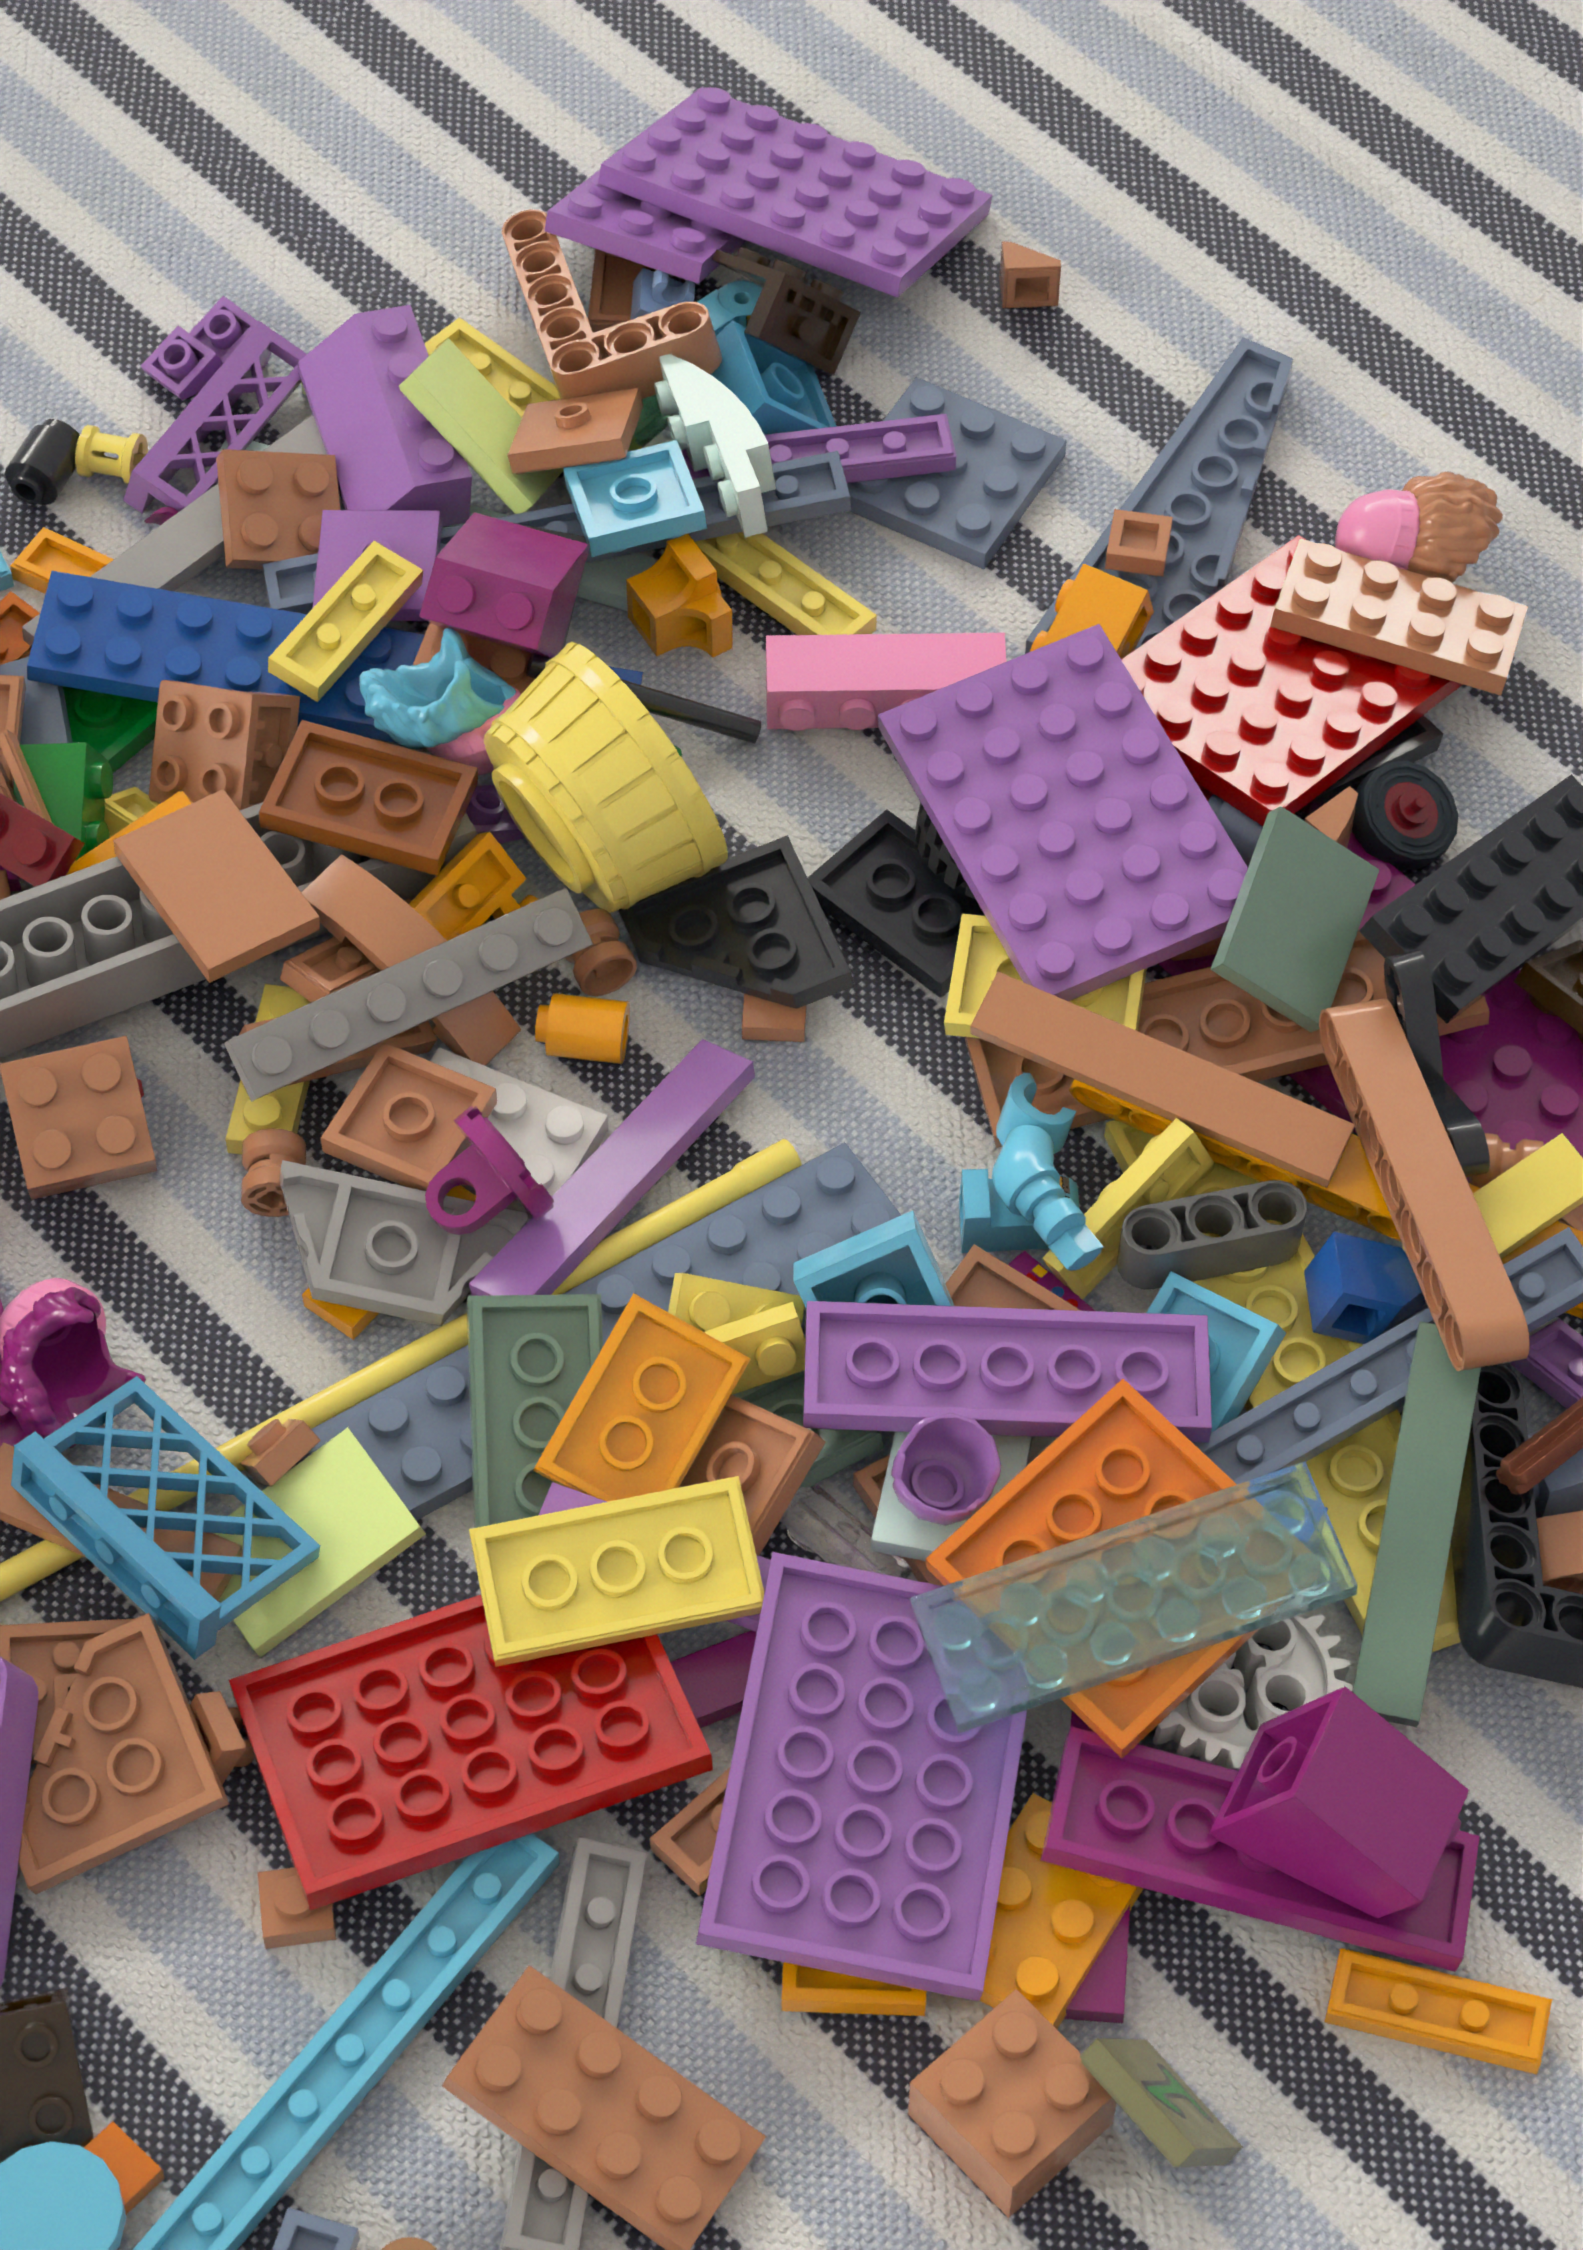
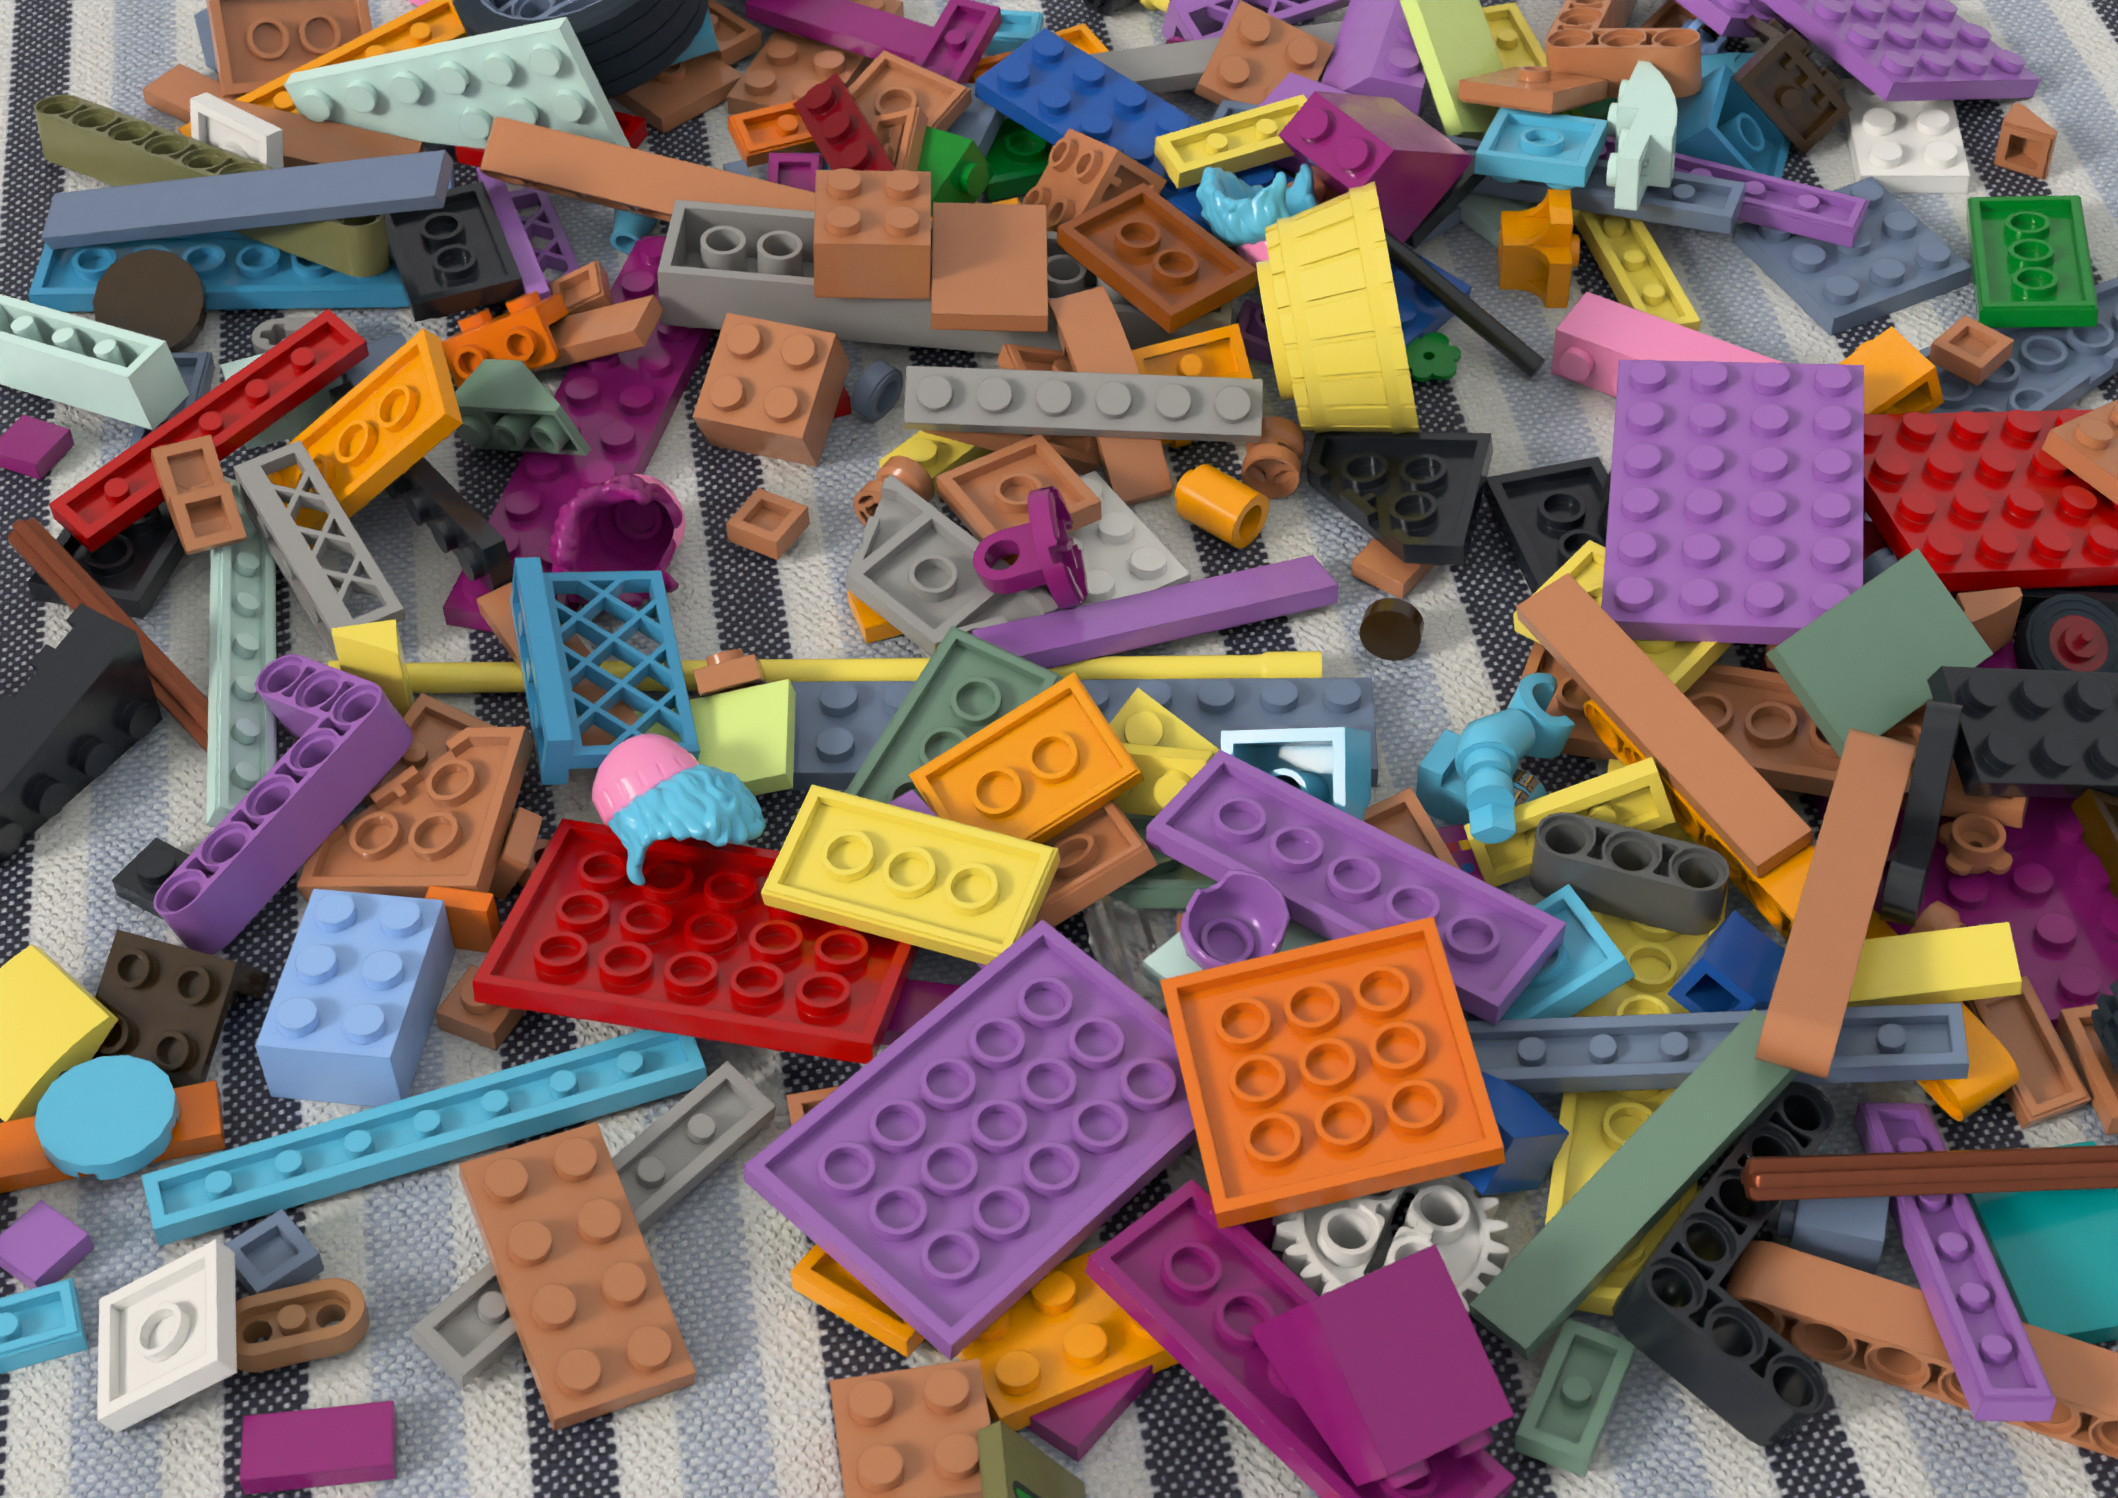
camera: 35 degrees right, 10 degrees down
clear light blue plate [910,1461,1358,1734] -> none
none -> light blue brick [255,889,455,1107]
none -> orange tile [424,885,501,953]
none -> medium azure hair [592,733,766,886]
none -> nougat plate [726,488,810,560]
none -> nougat brick [813,168,931,299]
none -> sand blue tile [851,360,903,421]
none -> dark brown tile [1359,598,1424,661]
none -> sand green plate [1513,1318,1636,1477]
none -> white plate [1840,78,1970,193]
none -> nougat plate [1938,813,2013,876]
none -> green tile [1966,195,2098,328]

